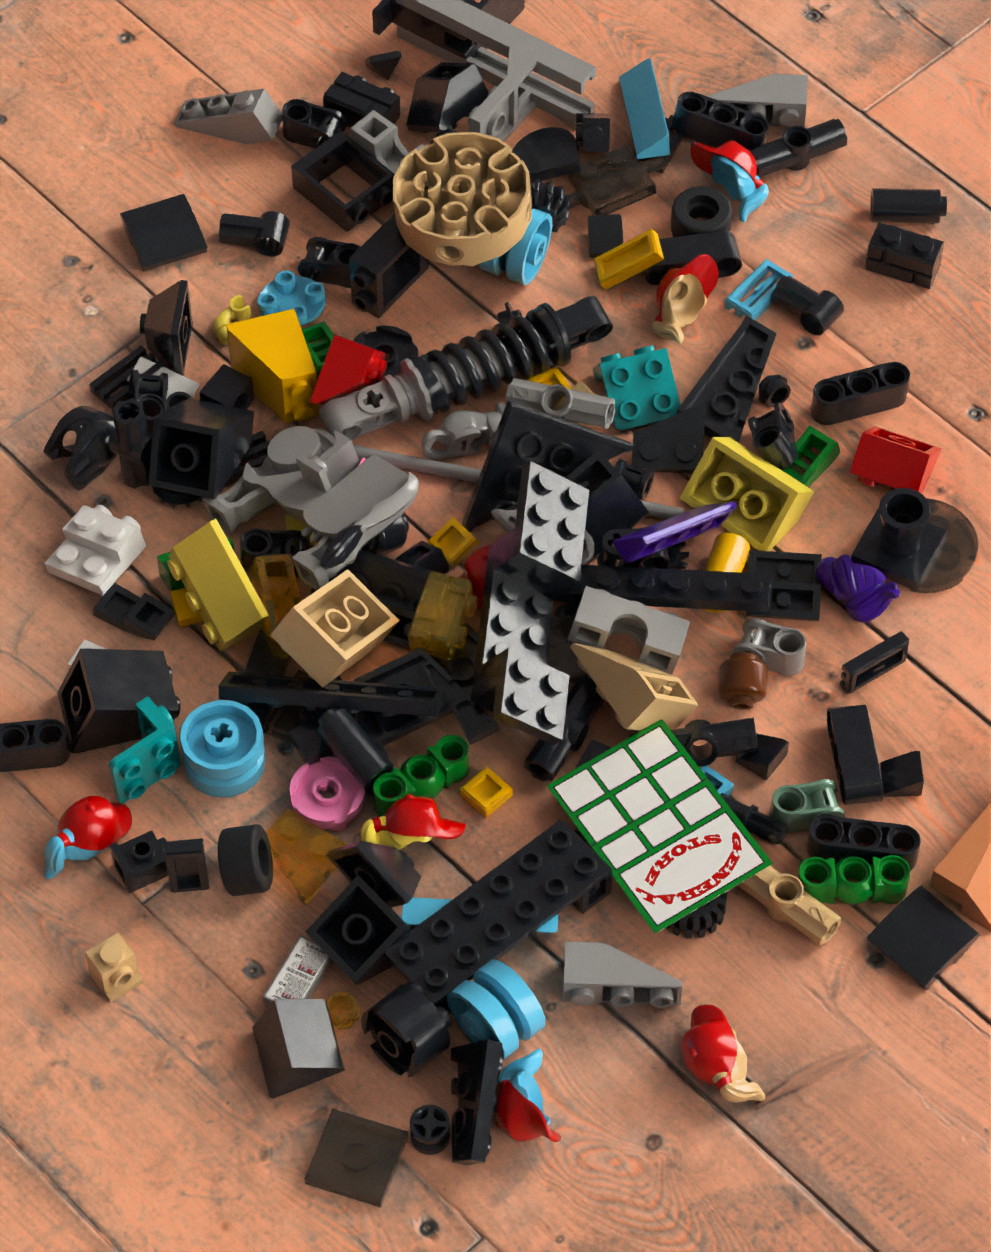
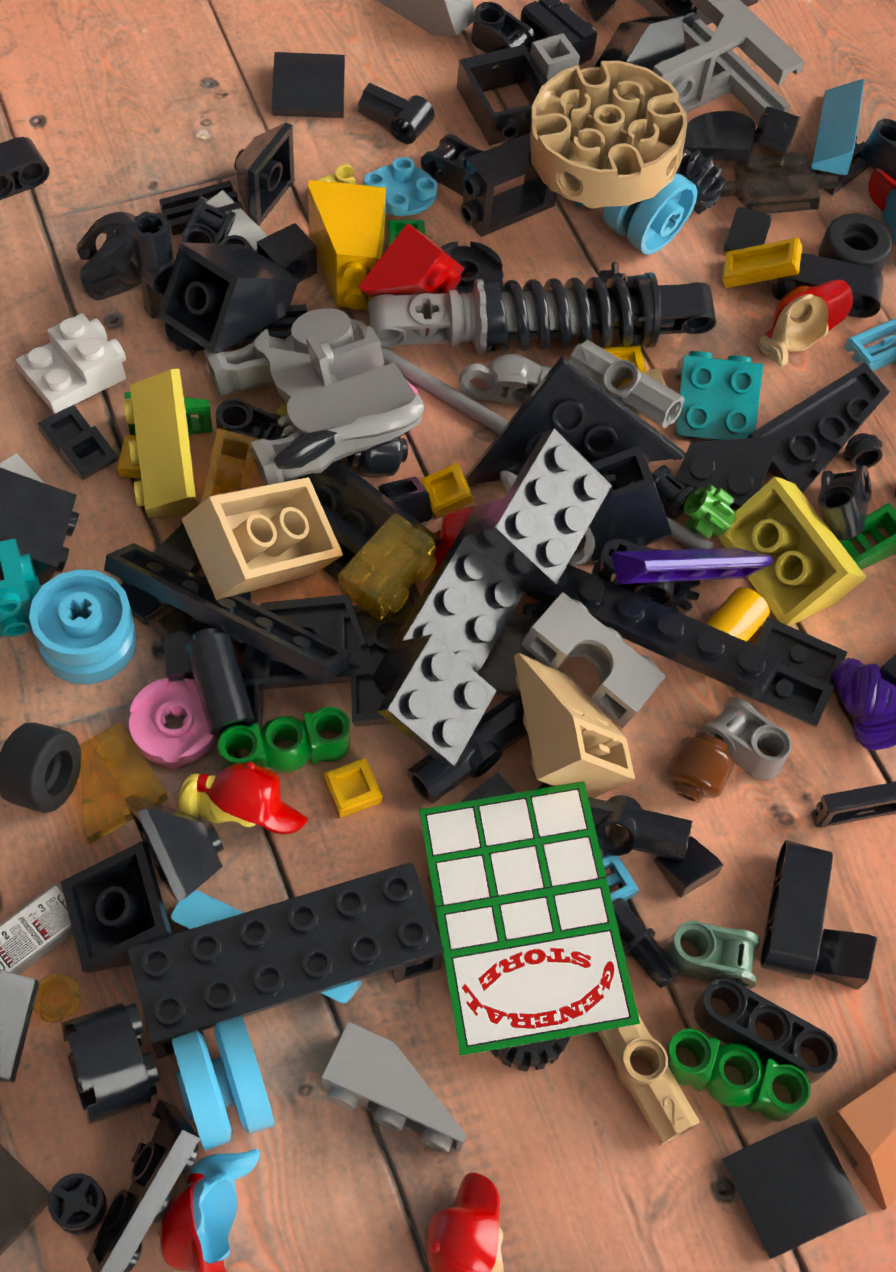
camera: 15 degrees right, 5 degrees up
none -> bright green gear [684,485,735,539]

